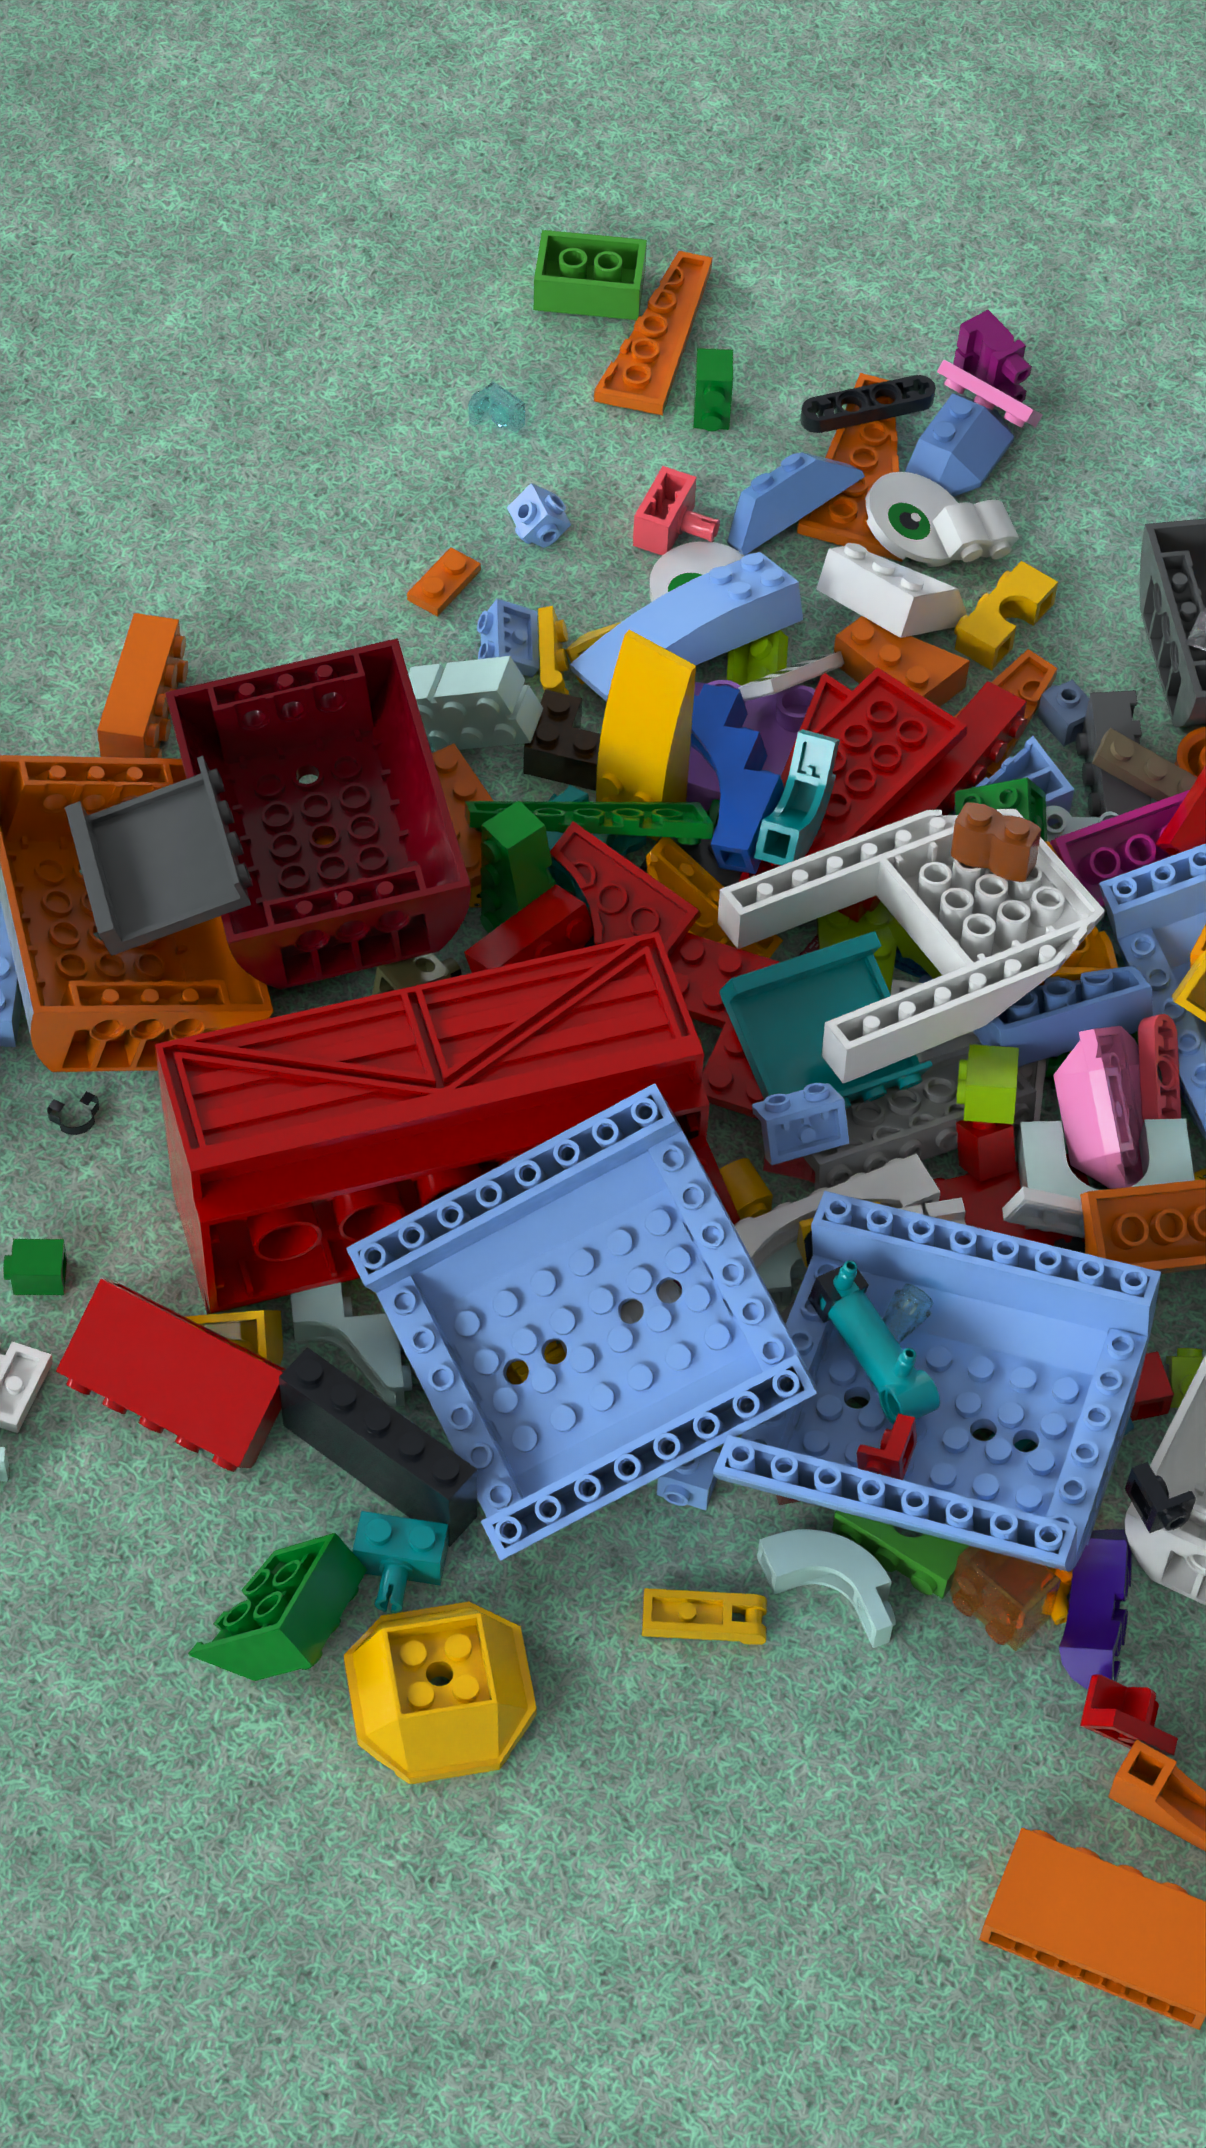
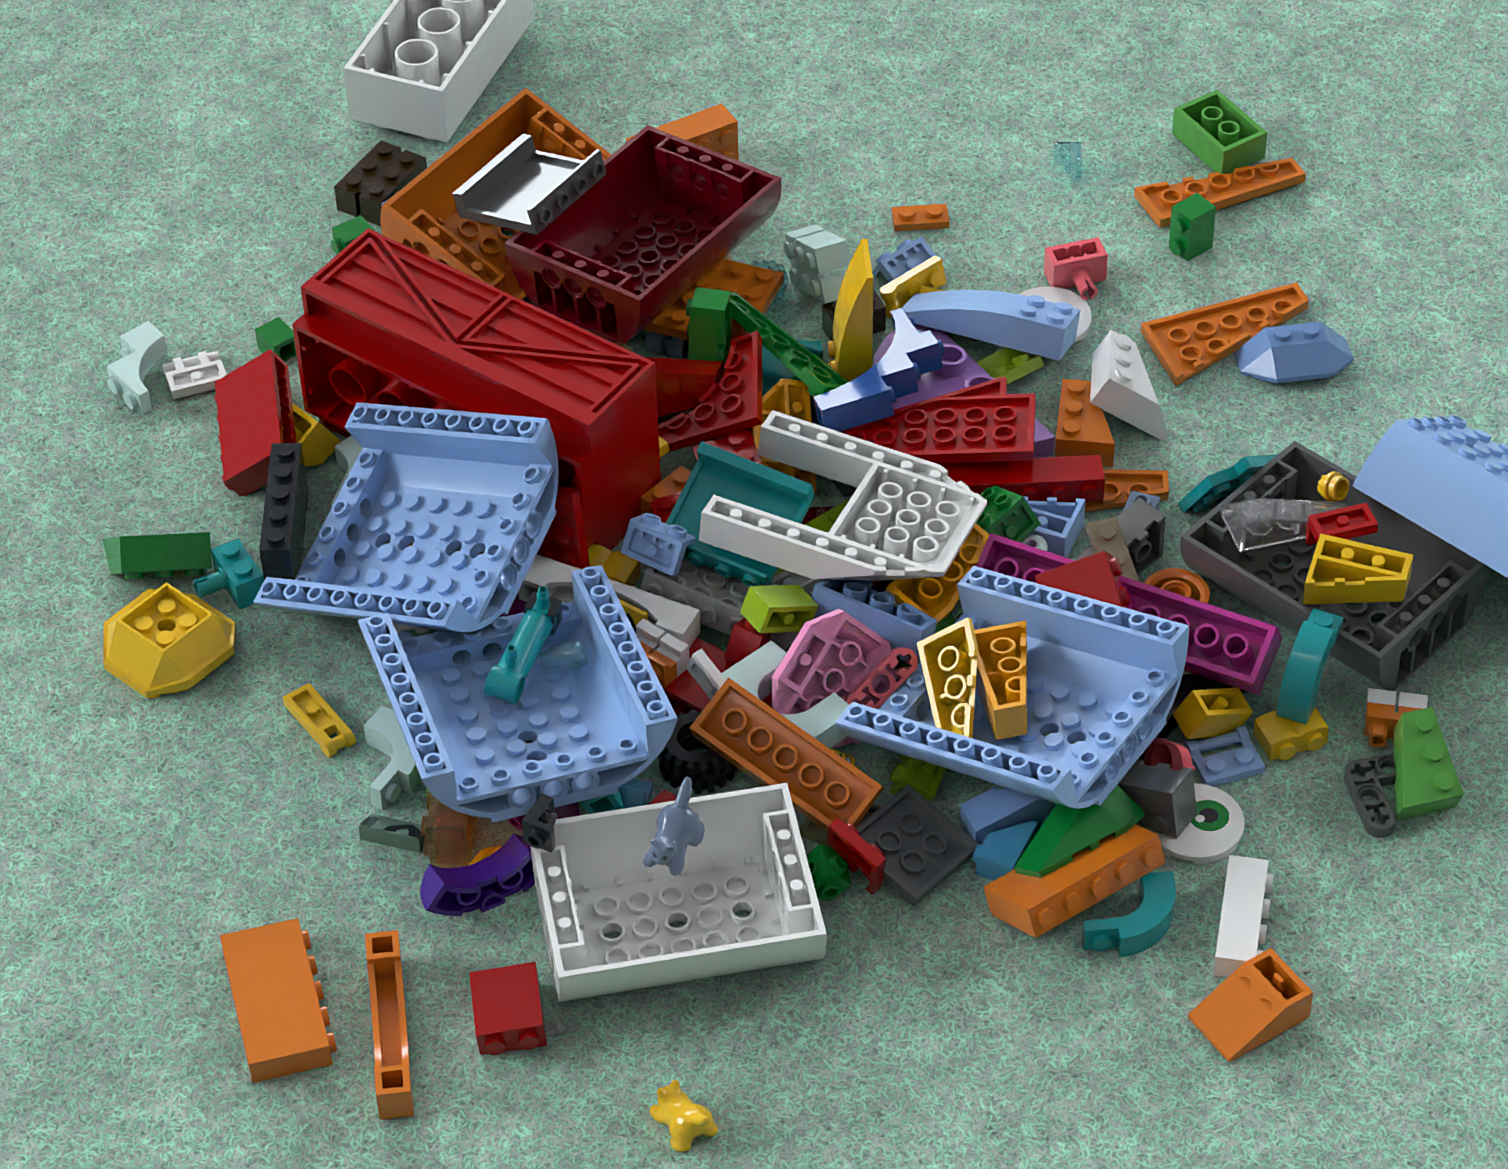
camera: 55 degrees right, 10 degrees down
light blue brick [507,483,571,548] -> none
medium blue wedge [727,452,865,556] -> none
white tile [738,651,844,701] -> none
teal arch [754,729,840,866] -> none
black beam [800,375,936,433] -> none
red bracket [856,1413,917,1480] -> none
white tile [865,472,958,567] -> none
white brick [932,500,1019,562] -> none
bright pink plate [937,360,1043,428] -> none
dark orange brick [951,803,1041,882] -> none
magenta hips [953,310,1032,402] -> none
yellow arch [954,561,1058,671] -> none
red panel [1080,1674,1178,1756] -> none
none -> sand green slope [358,814,432,853]
none -> teal wing [1178,454,1278,513]

